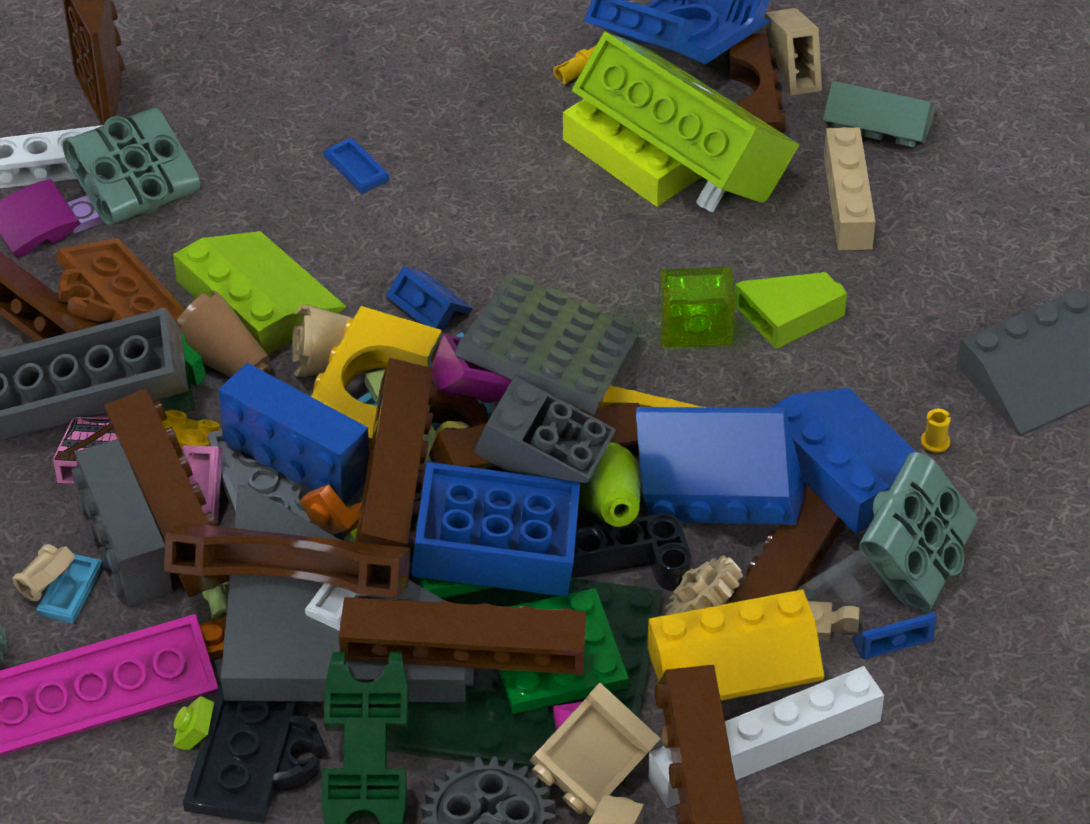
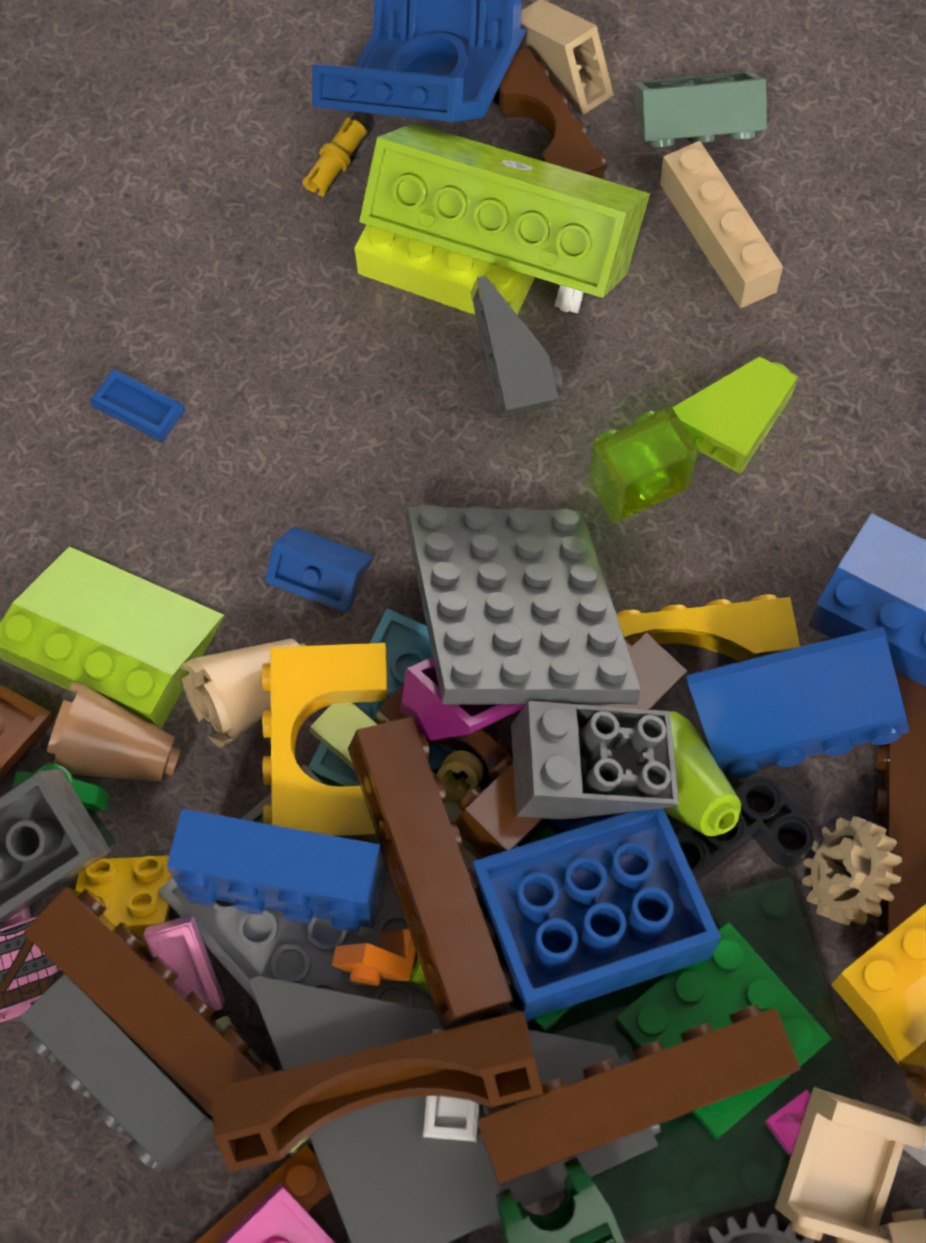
camera: 20 degrees left, 20 degrees up
tan piece [12,544,76,601] -> none
medium azure tile [36,554,103,624] -> none
none -> dark grey slope [470,276,563,418]

